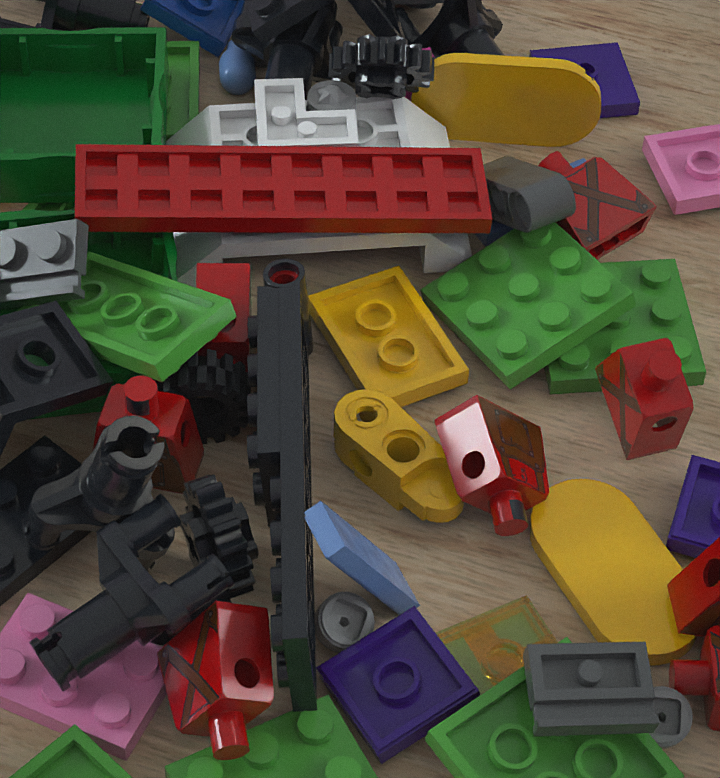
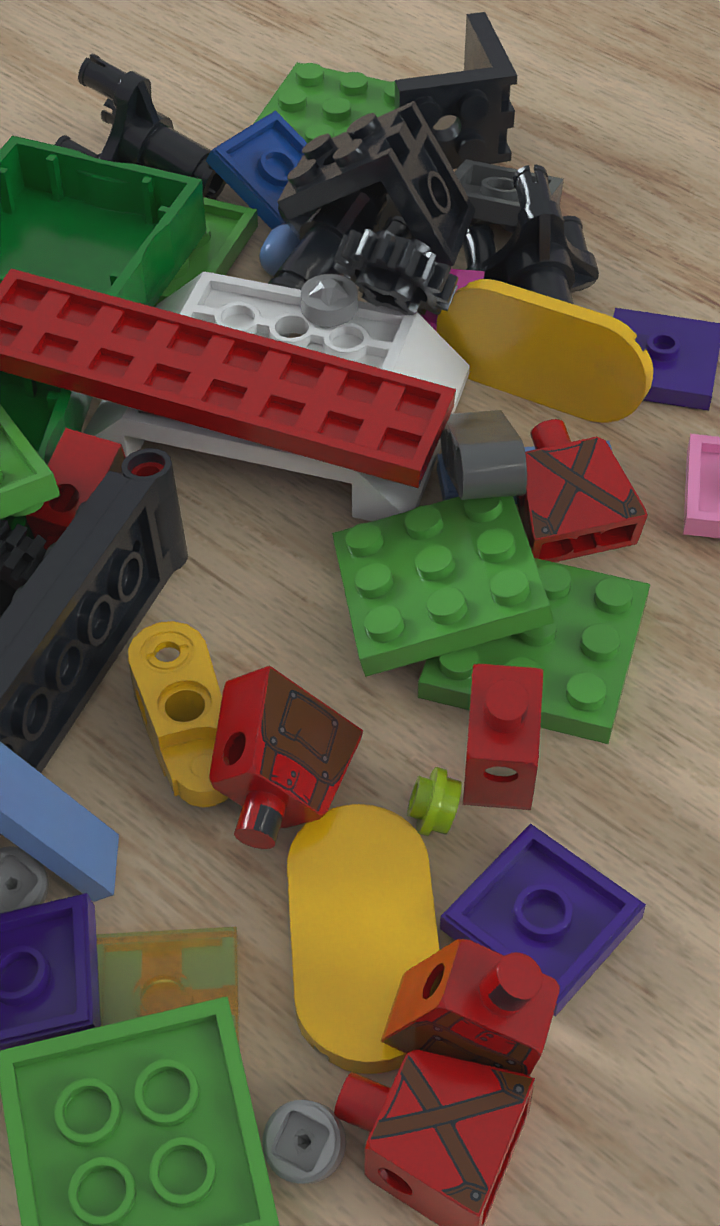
camera: 25 degrees right, 0 degrees up
white plate [254,78,359,147] -> none
yellow plate [308,265,469,407] -> none
dark grey plate [523,641,659,736] -> none
none -> lime plate [407,767,462,836]

